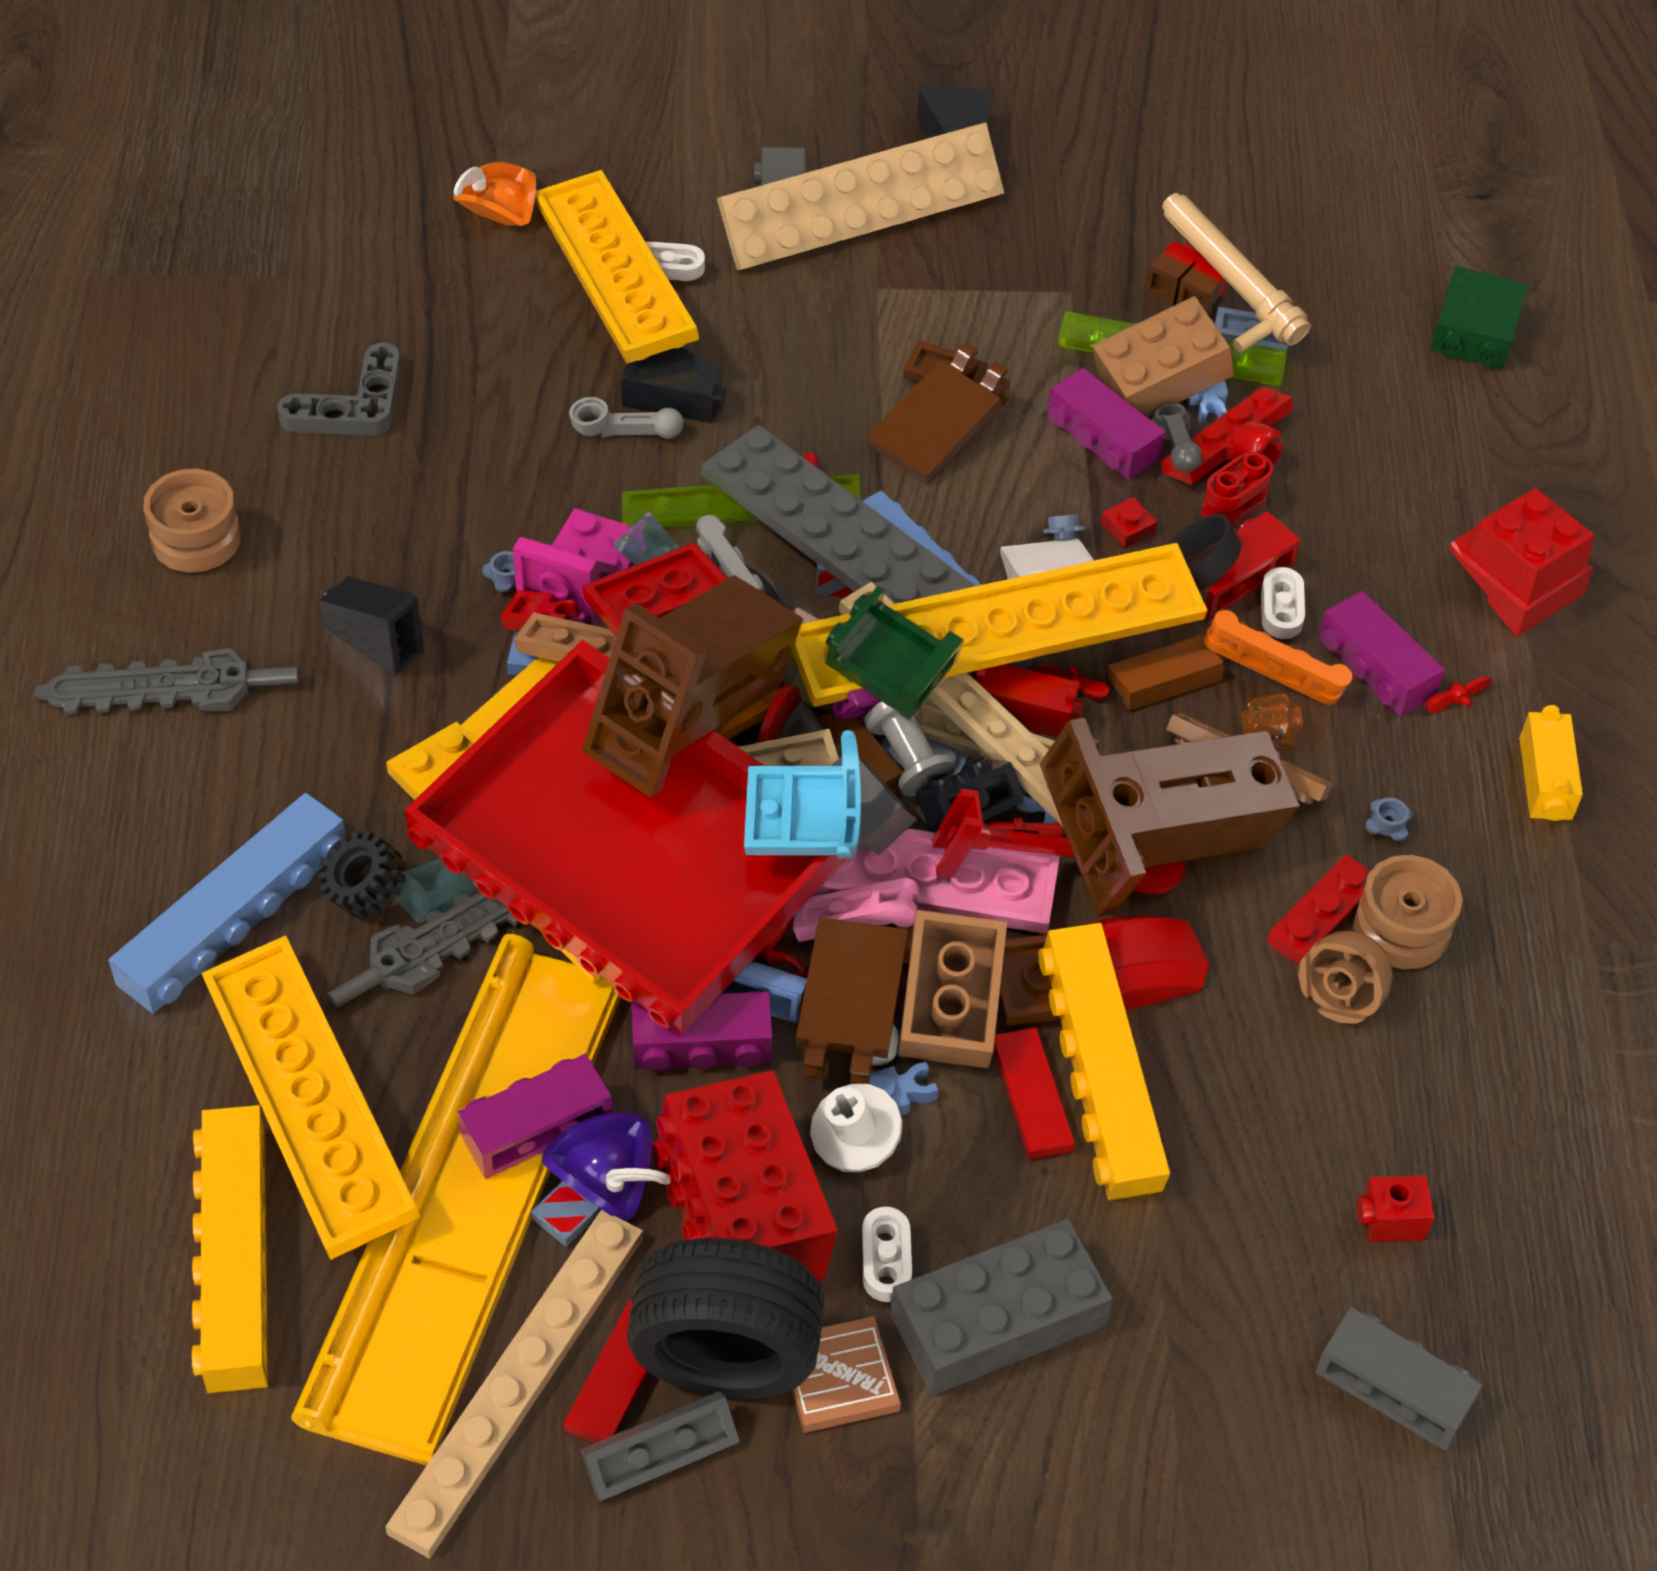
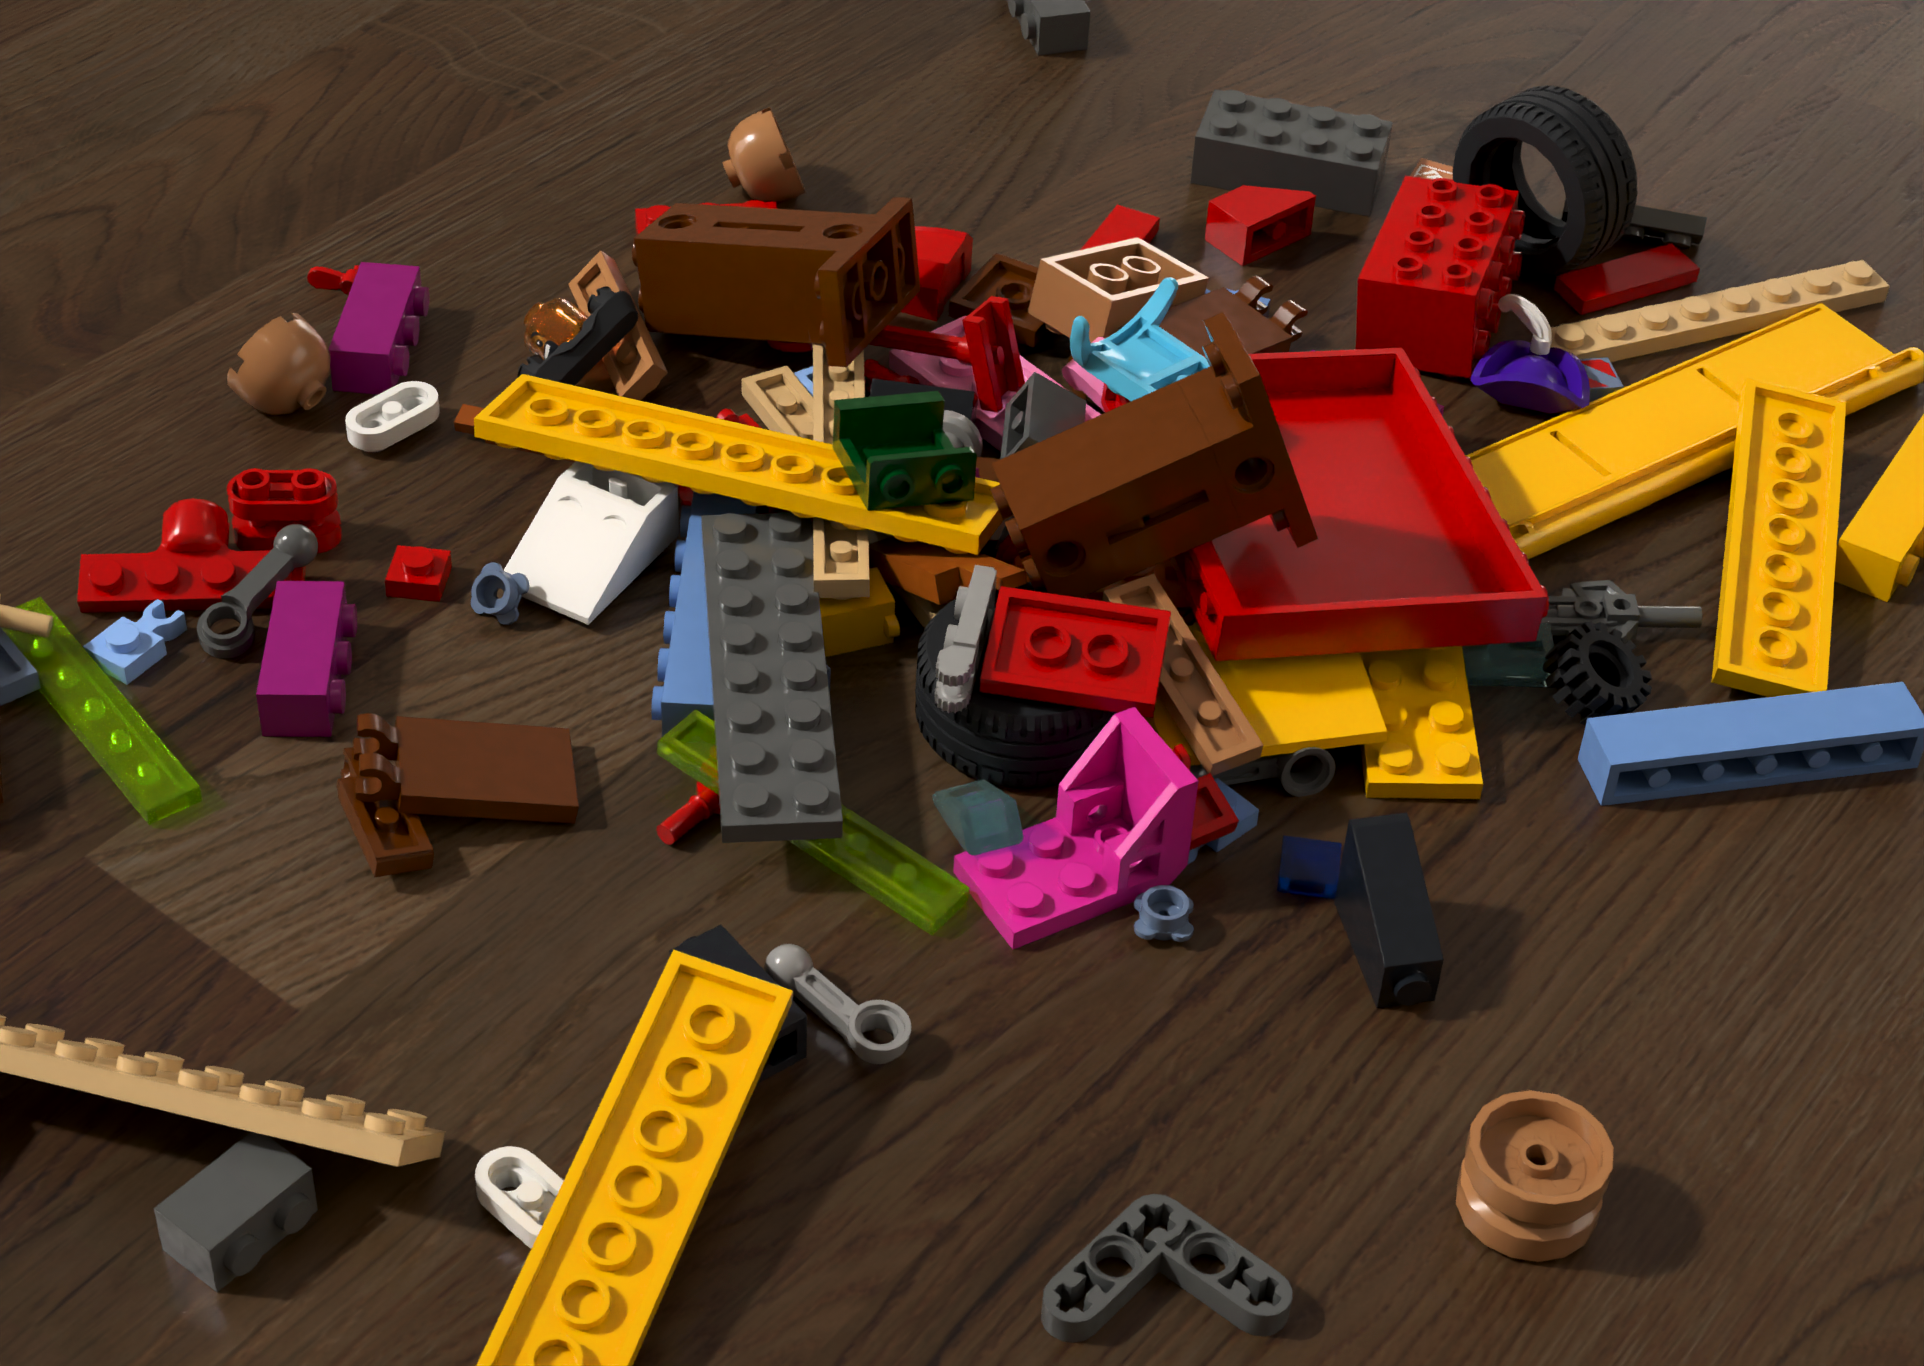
camera: 140 degrees left, 10 degrees down
dark grey bar [35,648,299,716] -> none
magenta brick [457,1053,612,1179] -> none
white piece [810,1084,903,1172] -> none
white plate [862,1207,912,1302] -> none
yellow brick [1038,923,1170,1201] -> none
medium nougat brick [1092,296,1234,417] -> none
black tyre [1166,514,1242,591] -> none
orange plate [1203,610,1352,705] -> none
red slope [1204,511,1301,622] -> none
medium nougat wheel [1353,855,1463,970] -> none
red brick [1357,1175,1435,1242] -> none
sand blue plate [1365,798,1413,841] -> none
red piece [1449,487,1595,637] -> none
yellow brick [1519,705,1583,821] -> none
none -> medium nougat cylinder [227,313,331,416]
none -> black piece [518,286,638,386]
none -> red slope [1205,185,1316,266]
none -> clear blue tile [1277,835,1342,899]

